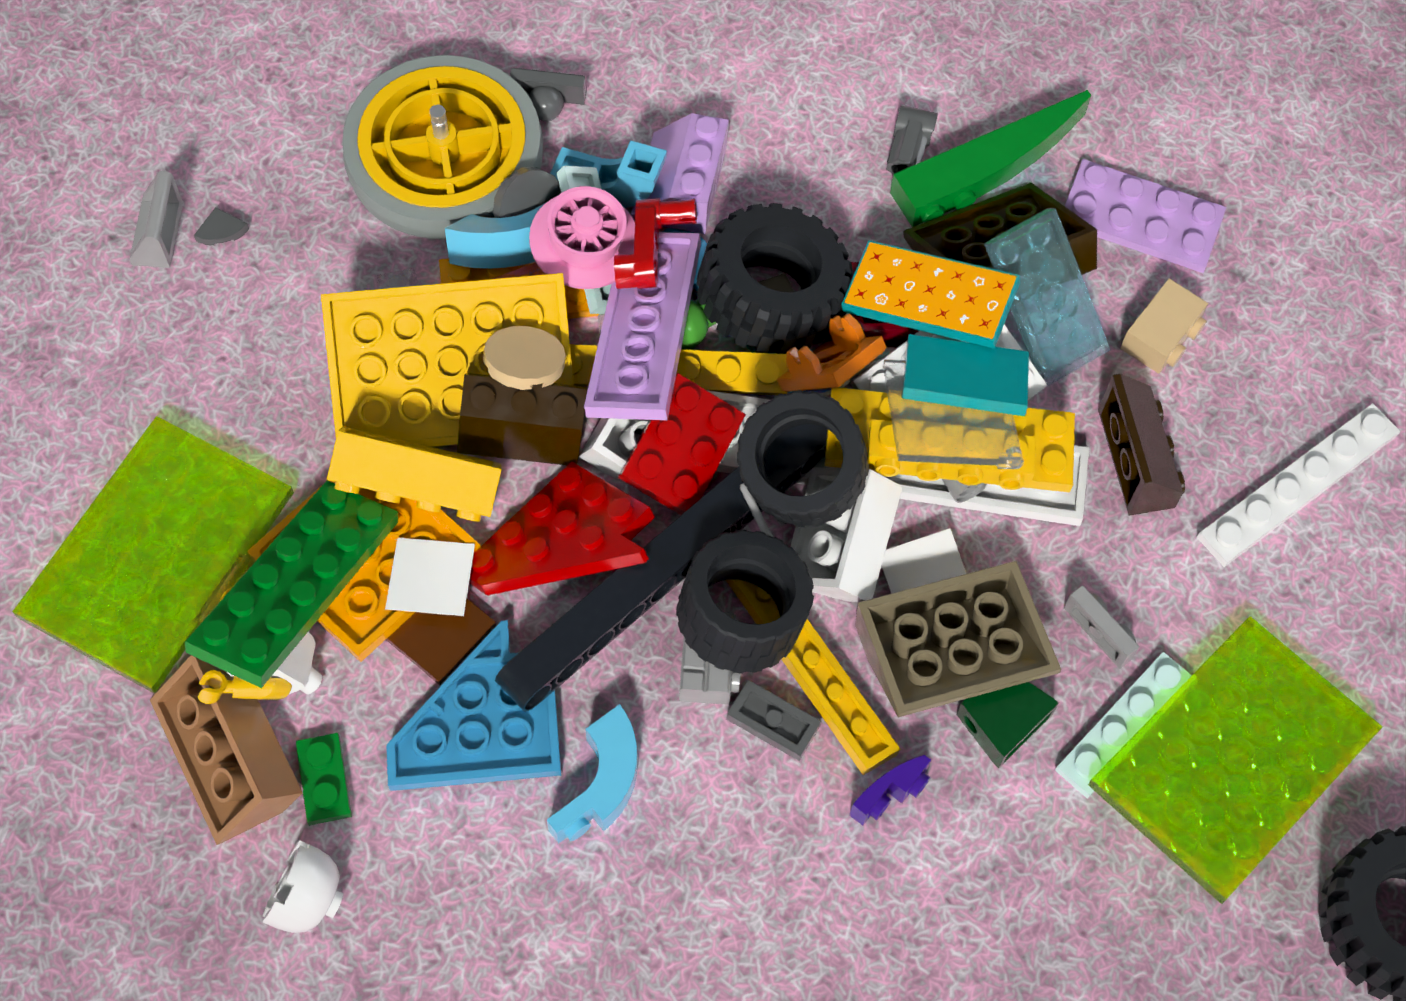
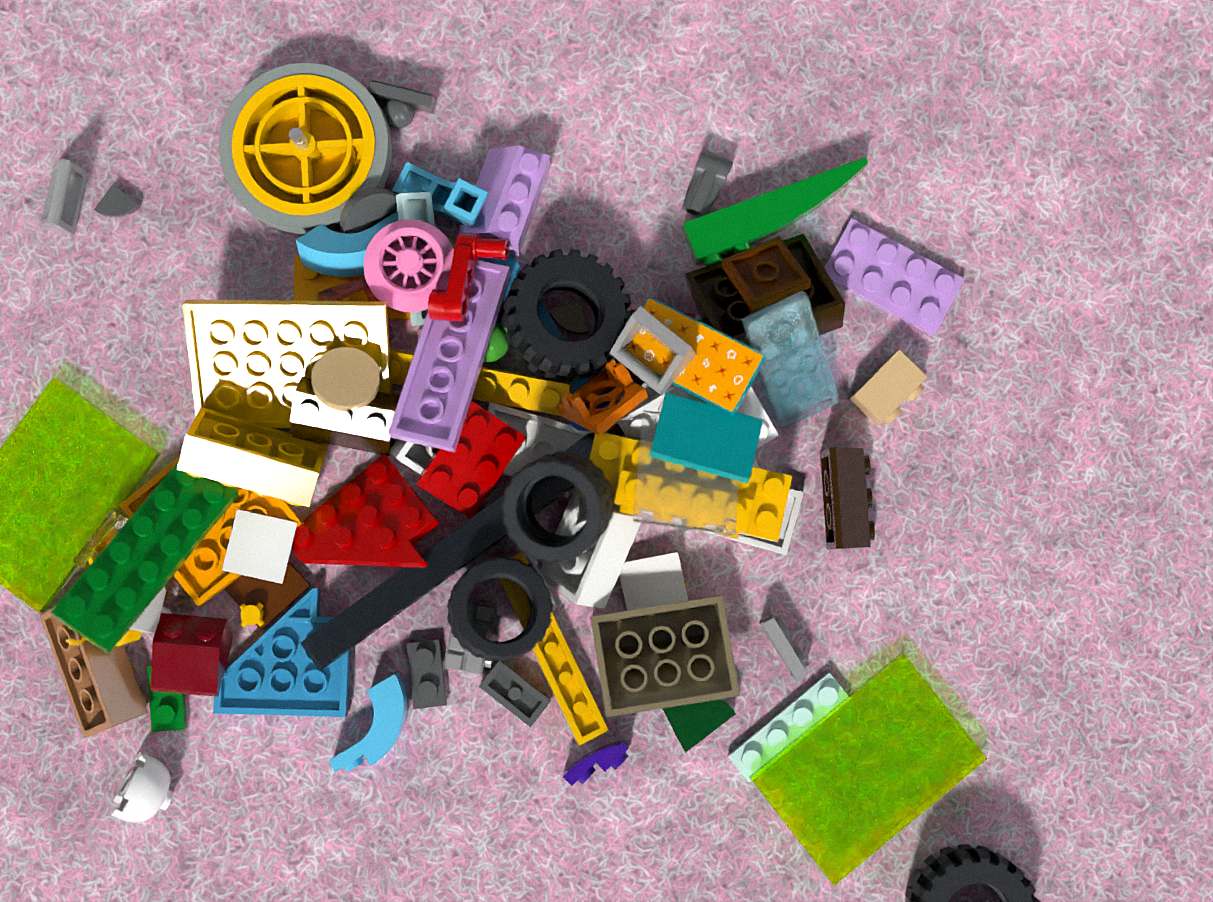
camera: 10 degrees right, 20 degrees up
white plate [1197,403,1401,567] -> none
none -> dark red slope [150,613,233,697]
none -> yellow piece [240,602,264,627]
none -> dark grey plate [406,639,447,709]
none -> light grey tile [610,306,696,395]
none -> reddish brown tile [722,236,811,312]

